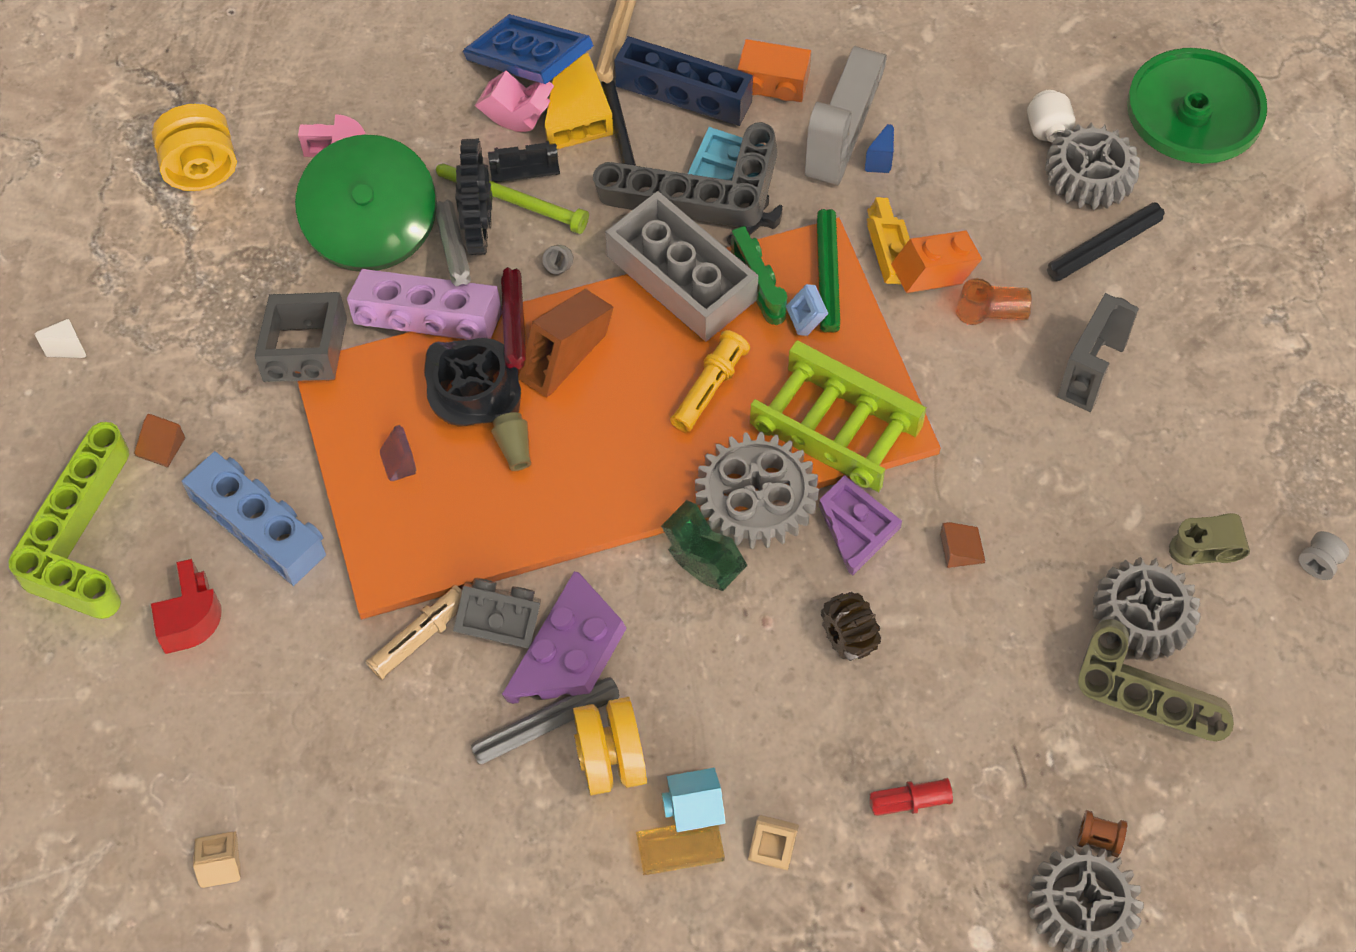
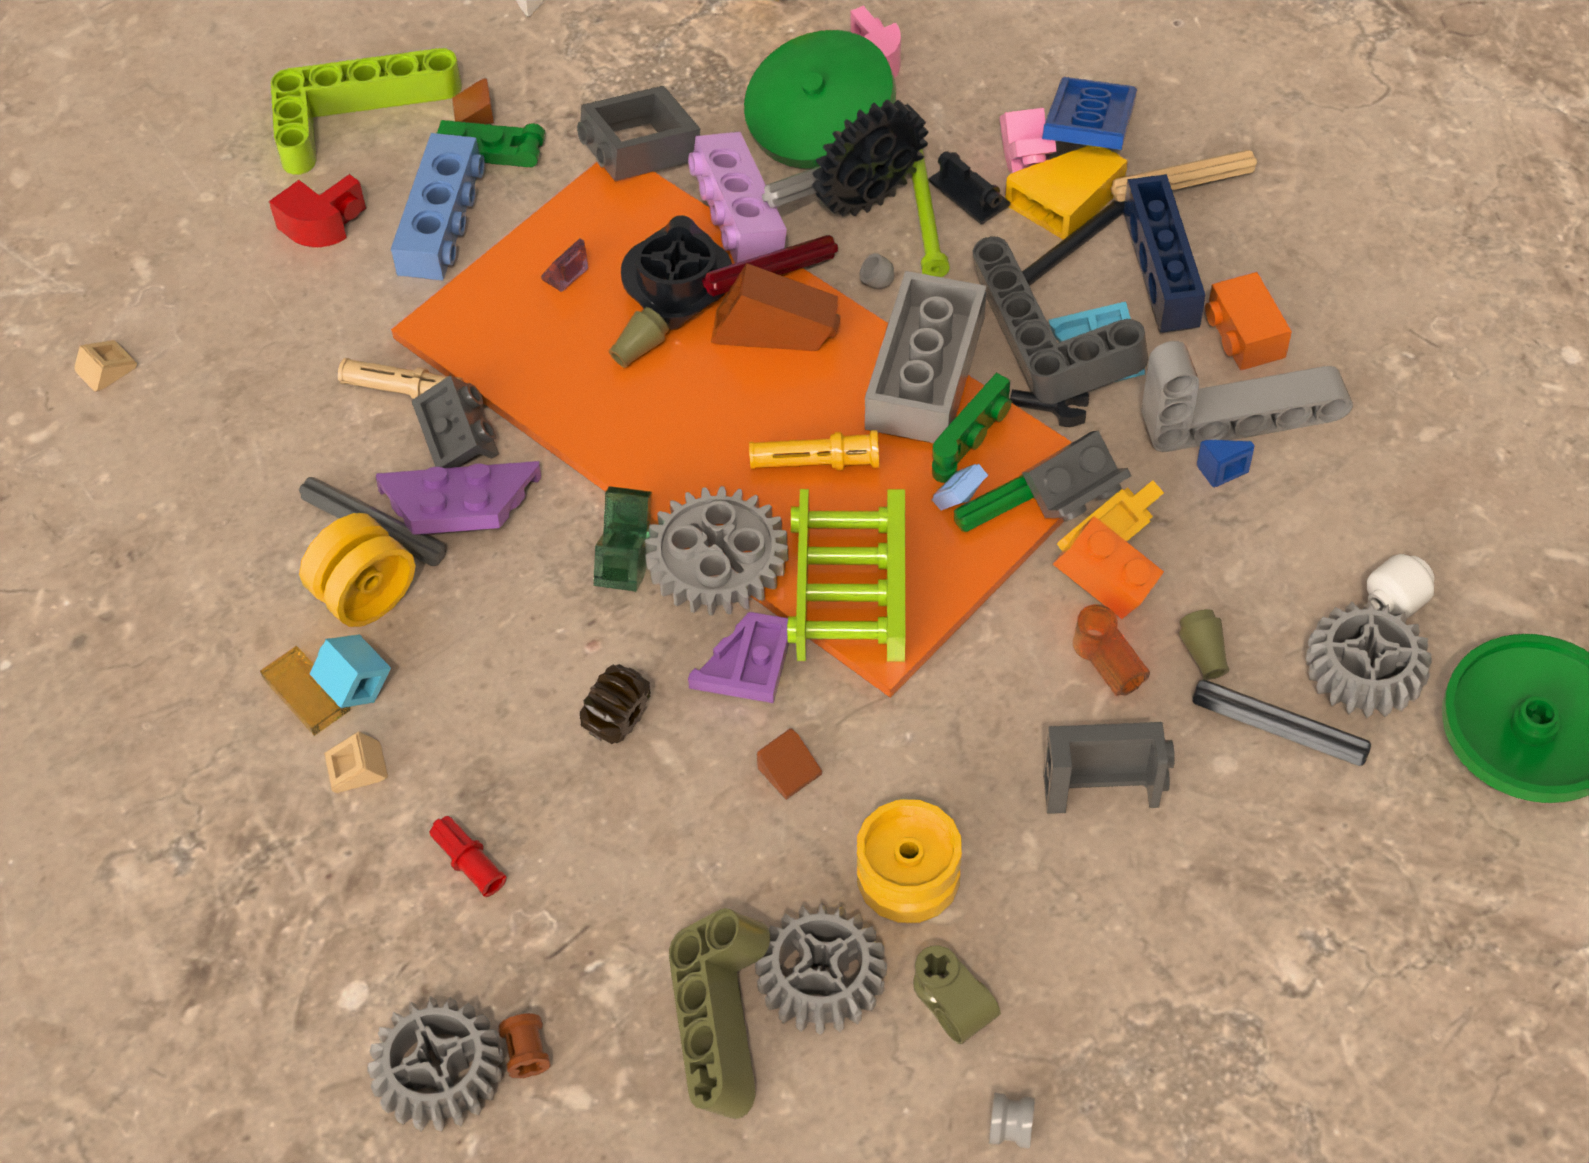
camera: 60 degrees right, 5 degrees down
none -> green plate [437,120,546,167]
none -> yellow wheel [857,800,962,923]
none -> dark grey bracket [1022,430,1132,521]
none -> olive cone [1179,609,1229,680]

